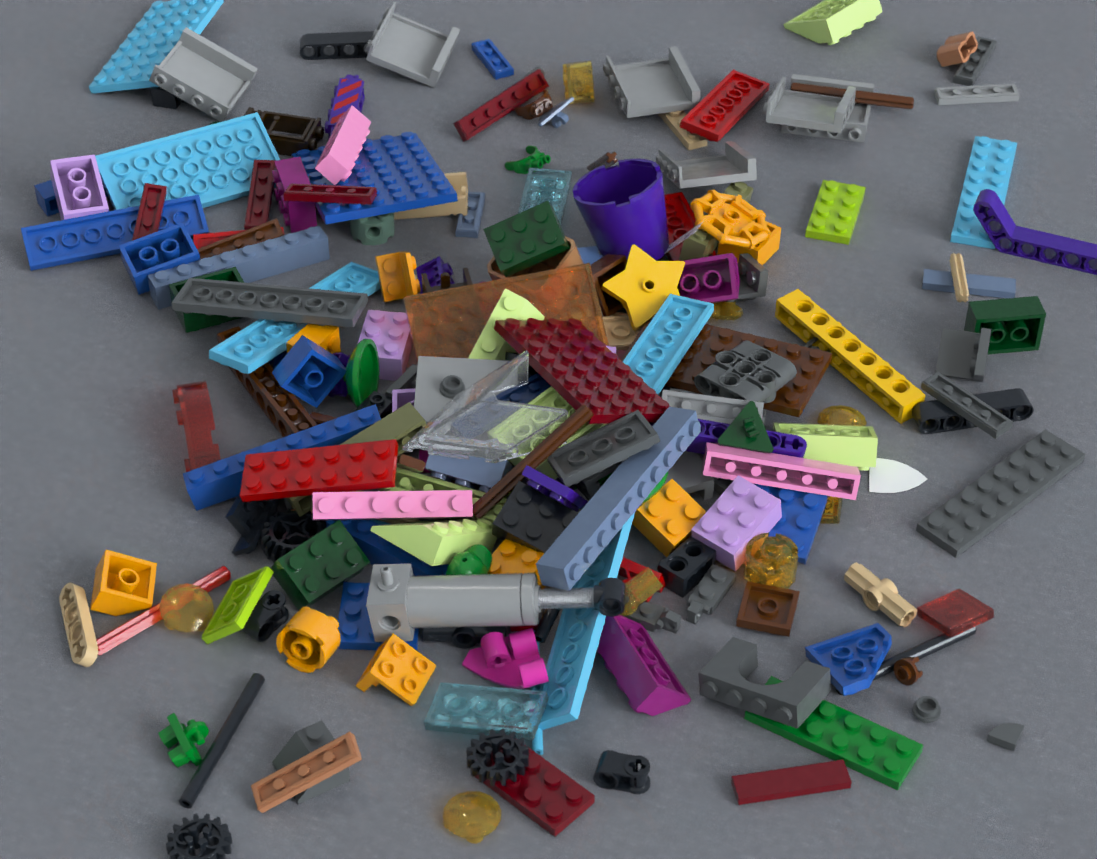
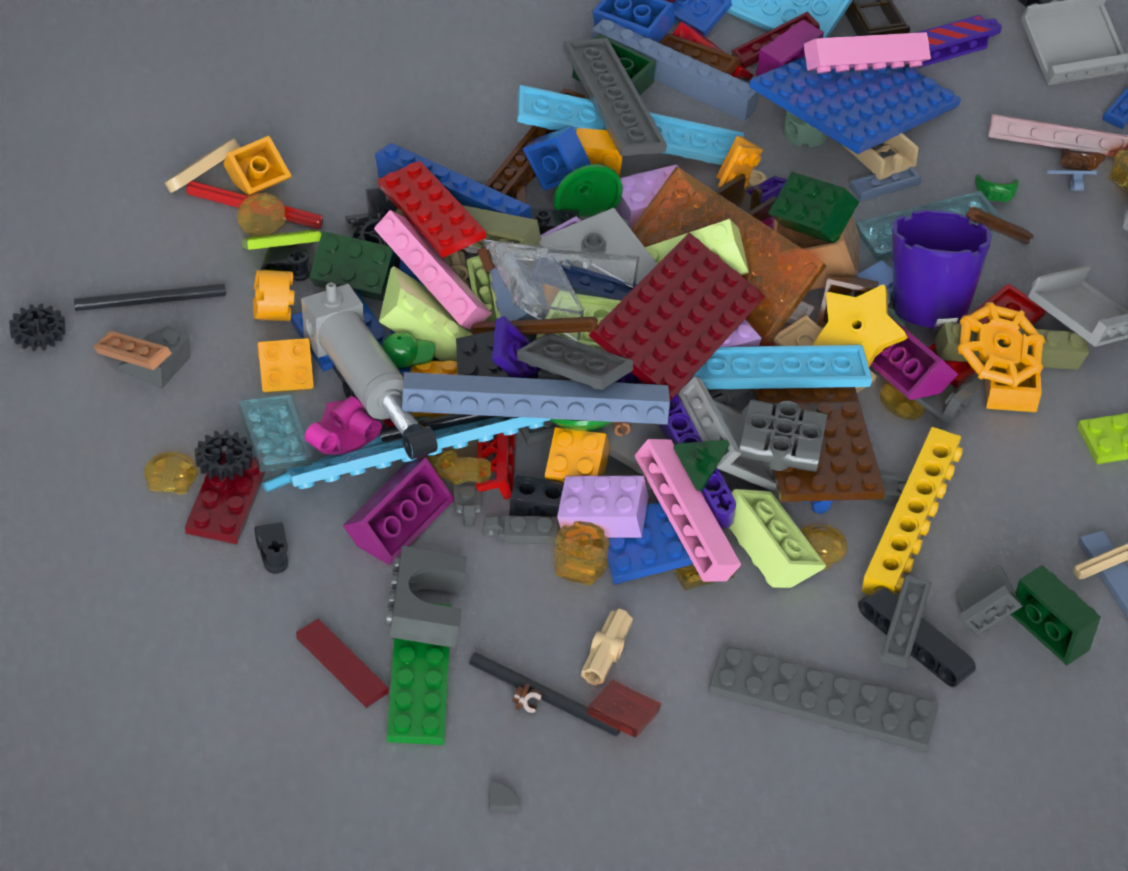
camera: 55 degrees right, 5 degrees up
green hips [158,713,209,768] -> none
clear red brick [172,380,221,472] -> none
dark red tile [283,183,377,205] -> none
reddish brown plate [736,581,800,637] -> none
blue plate [805,623,892,696] -> none
white sticker [869,458,927,493] -> none
dark grey plate [912,696,941,723] -> none

